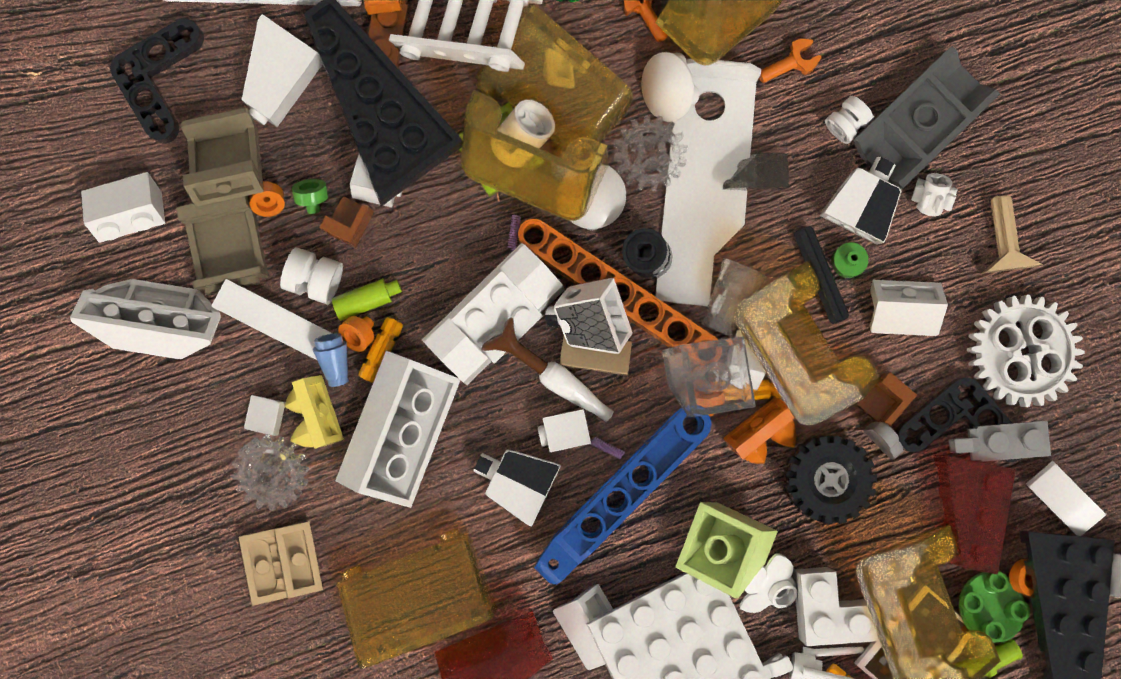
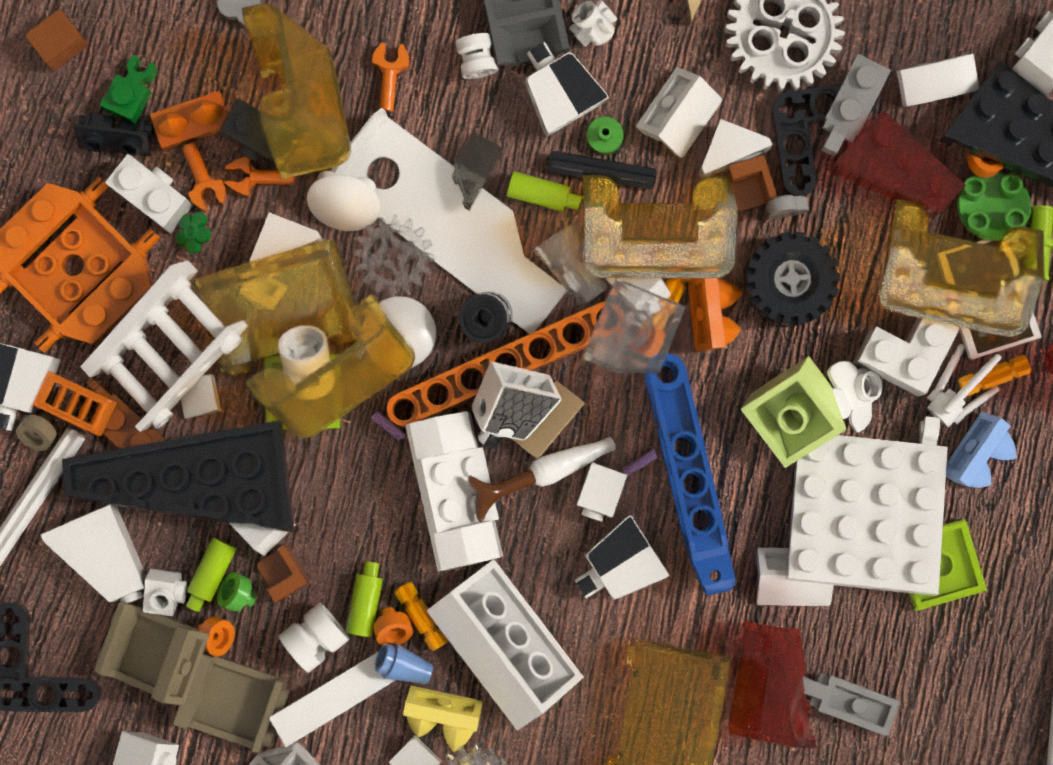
camera: 60 degrees left, 0 degrees up
none -> white plate [143,569,187,616]
none -> white slope [181,374,221,419]
none -> lime cylinder [186,537,237,612]
none -> white slope [249,212,324,272]
none -> lime cylinder [507,171,582,212]
none -> white slope [699,119,773,180]

